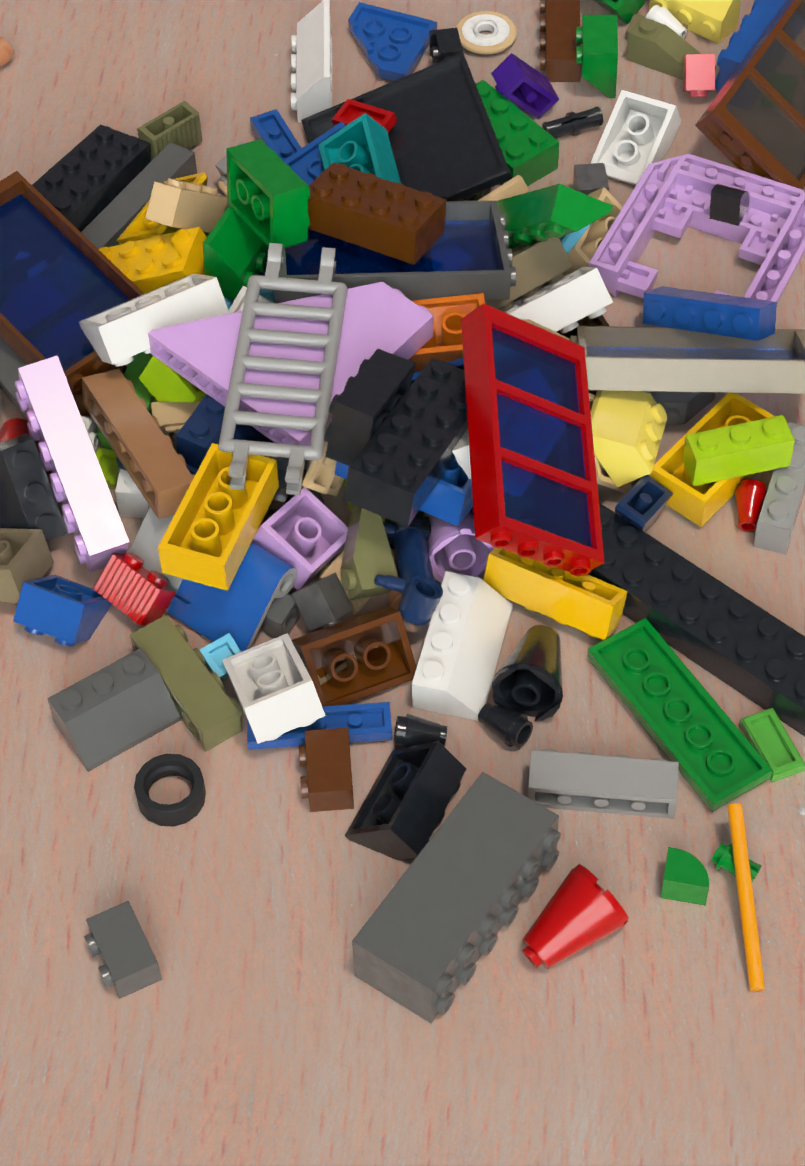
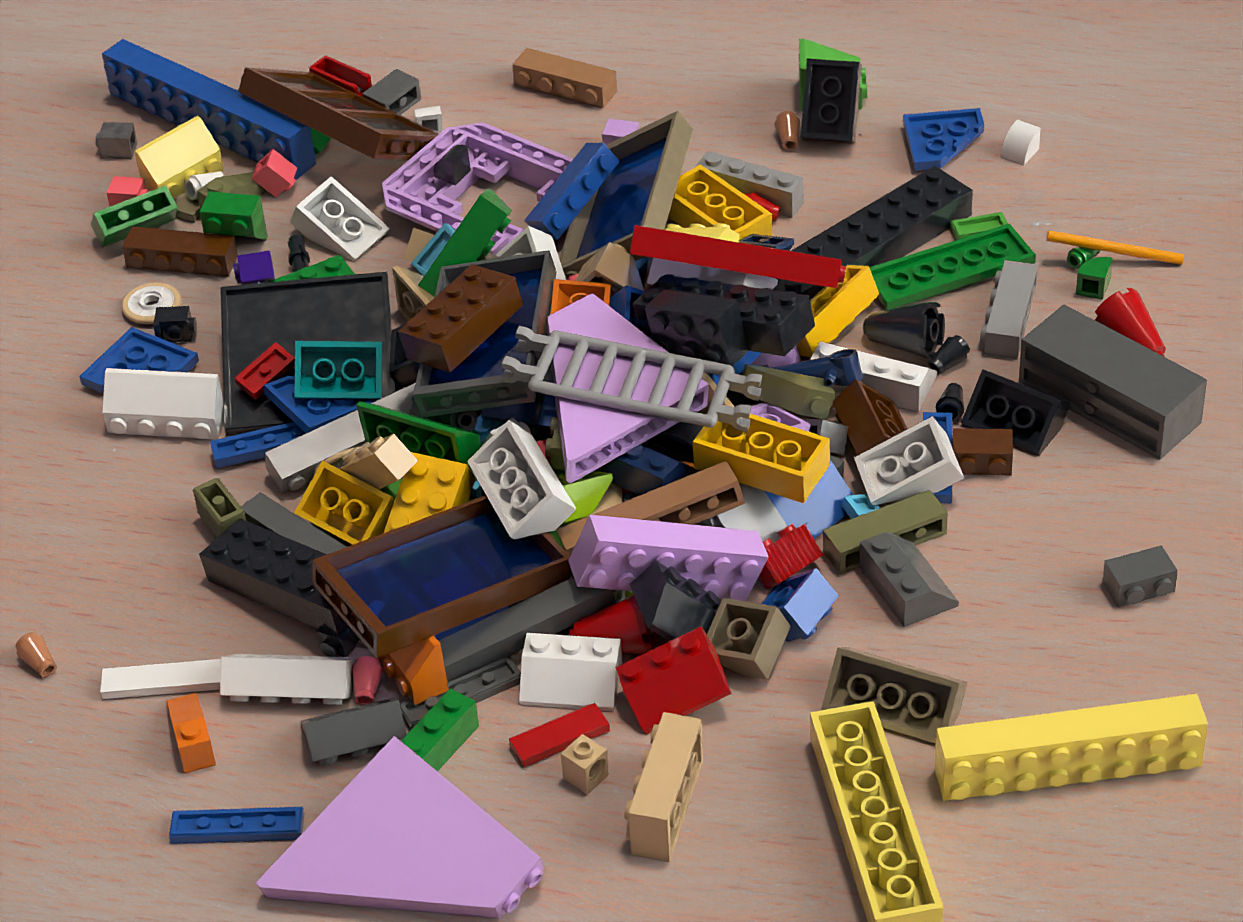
camera: 80 degrees left, 10 degrees down
black tyre [134,754,206,827] -> none
green brick [226,139,310,248] -> none
flat silver brick [573,163,609,195] -> none
lime brick [683,415,795,486] -> none

